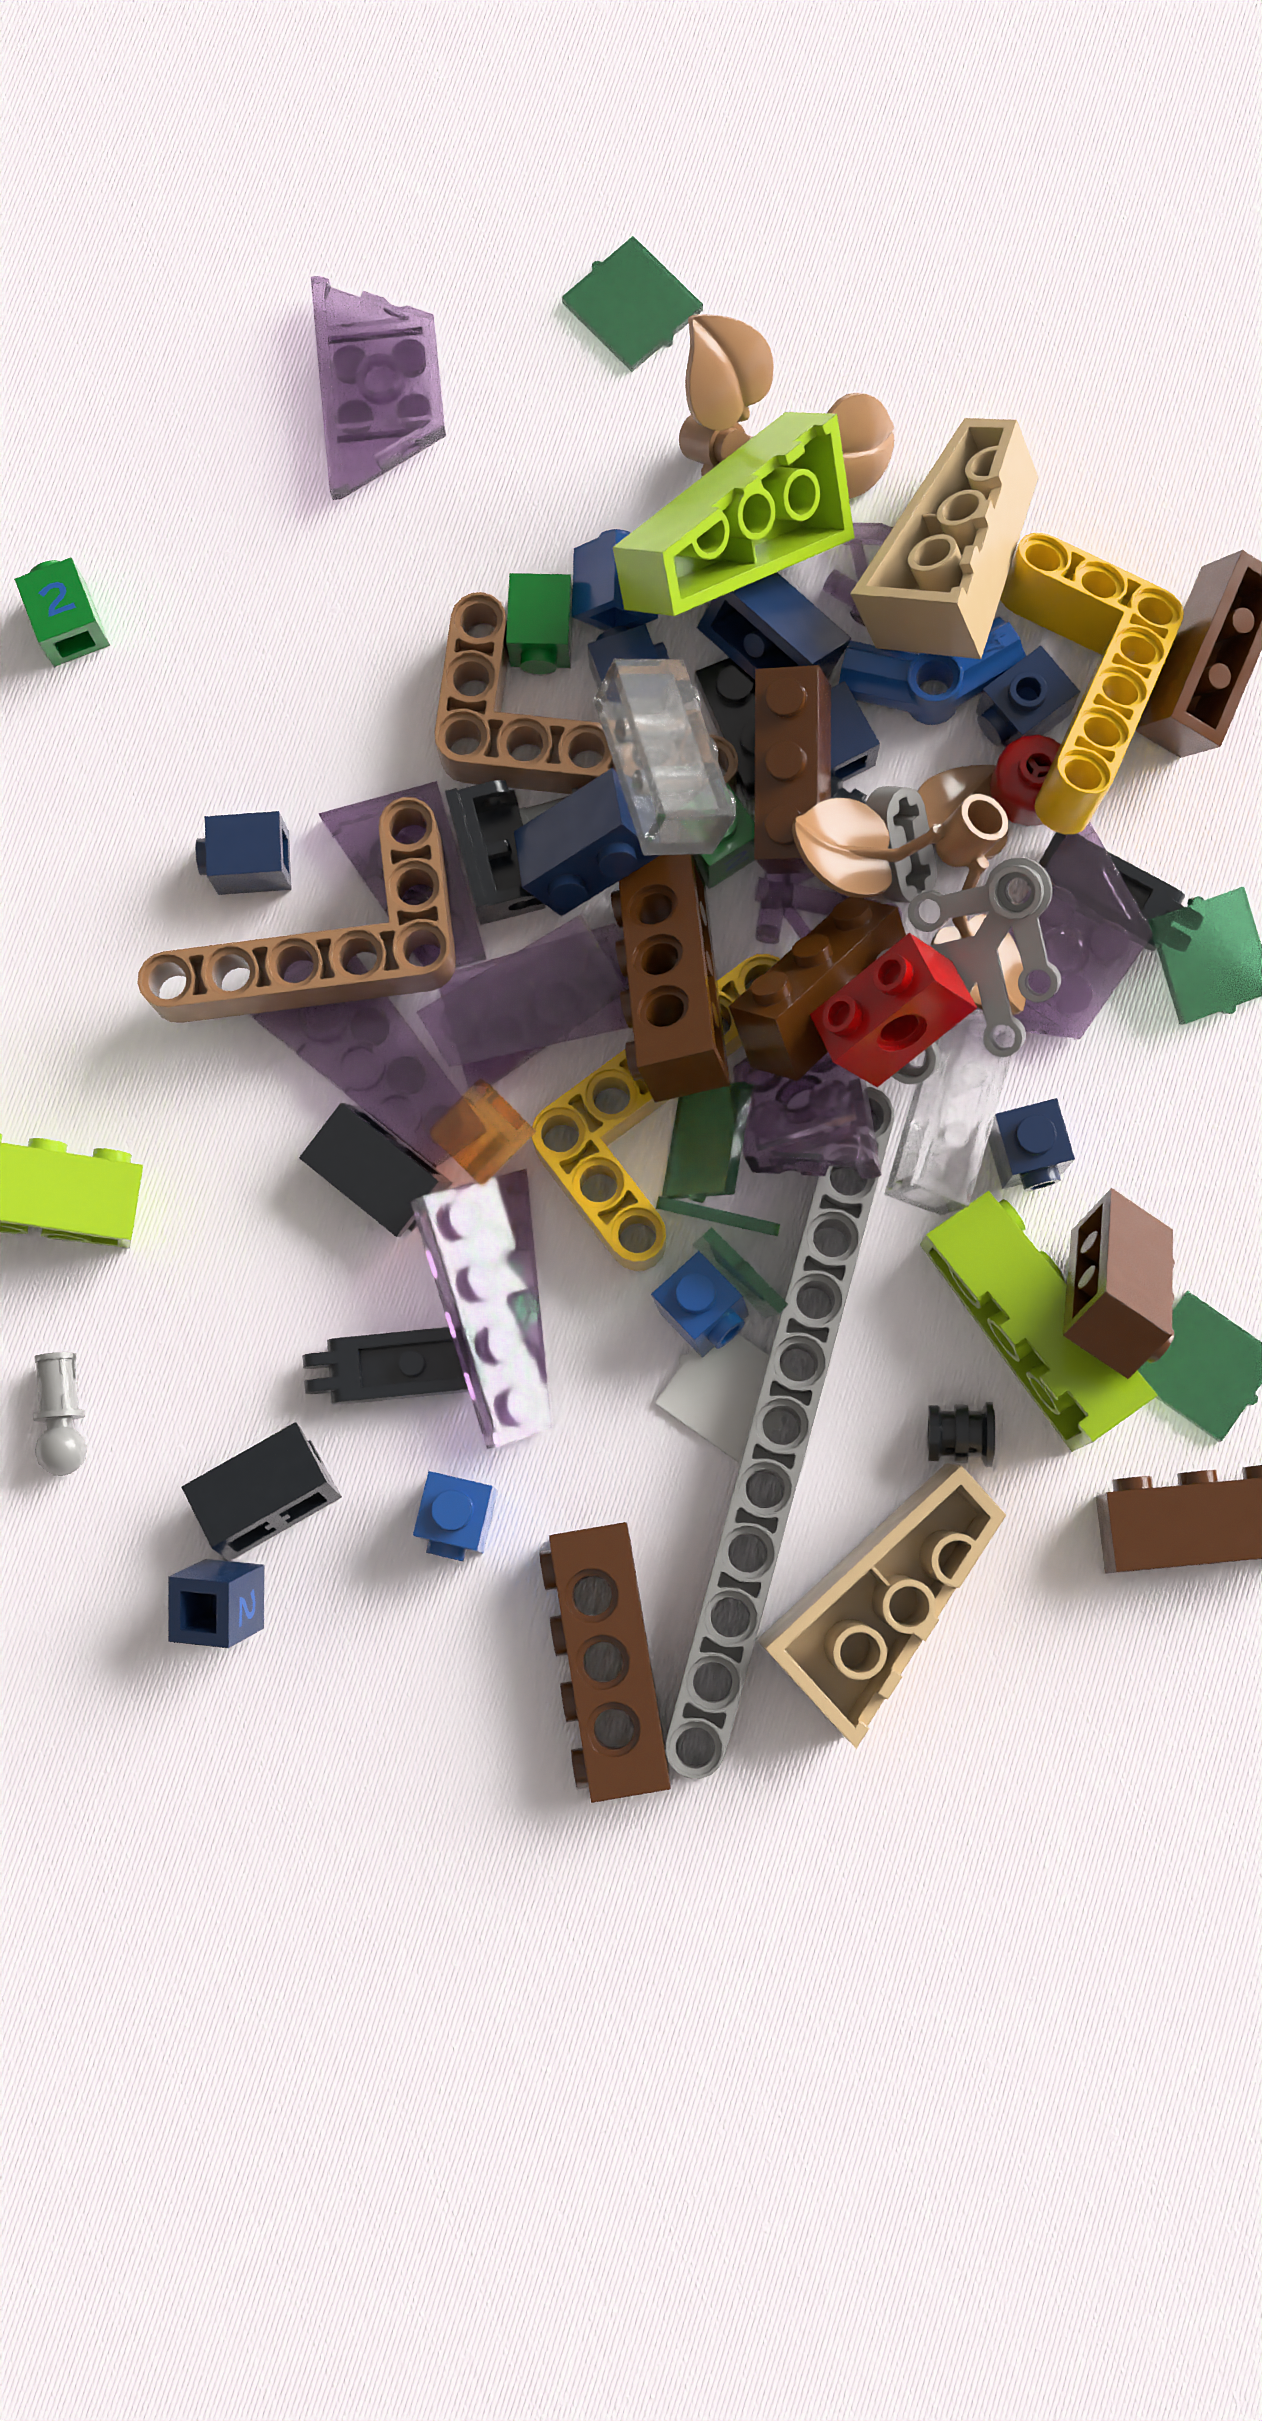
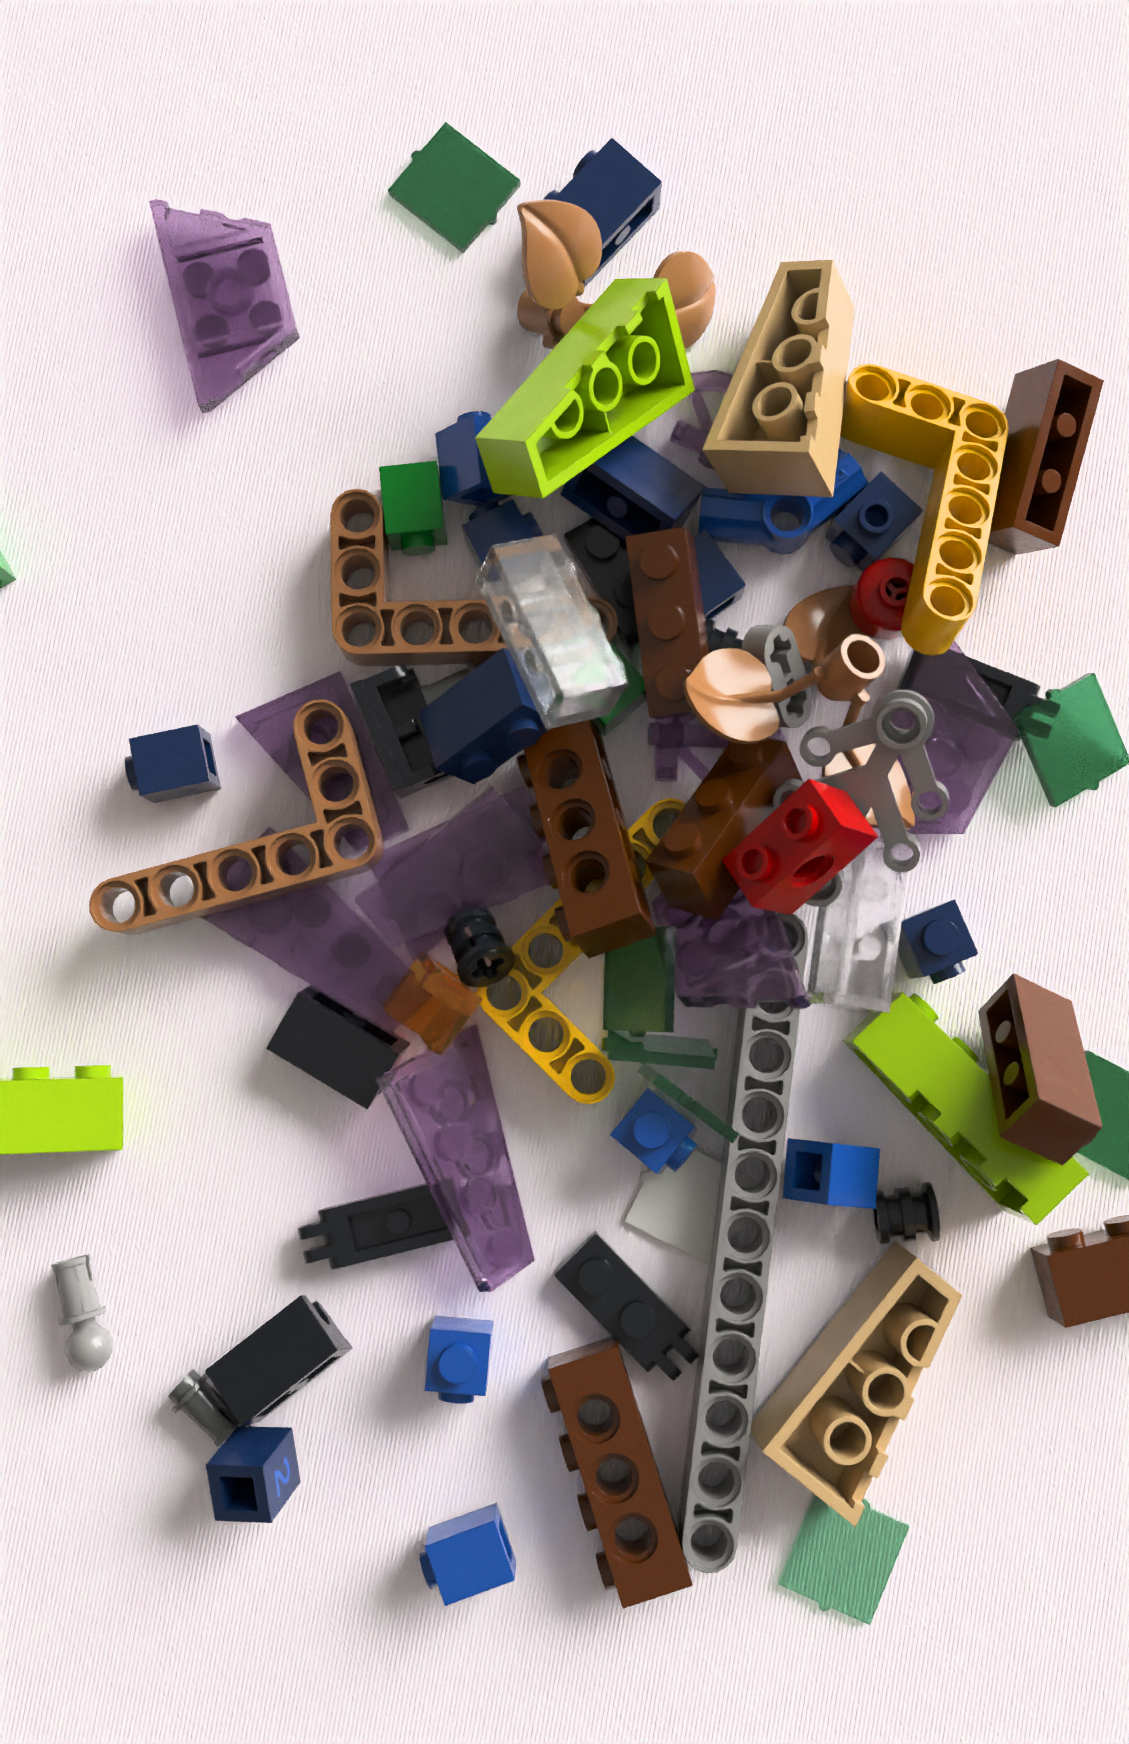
camera: 15 degrees left, 5 degrees up
none -> dark grey pin [167,1369,239,1447]
none -> blue brick [419,1502,517,1606]
none -> black bush [444,907,516,988]
none -> dark blue brick [543,138,662,287]
none -> black hinge [554,1230,699,1381]
none -> clear green piece [778,1494,910,1625]
none -> blue brick [782,1138,880,1209]

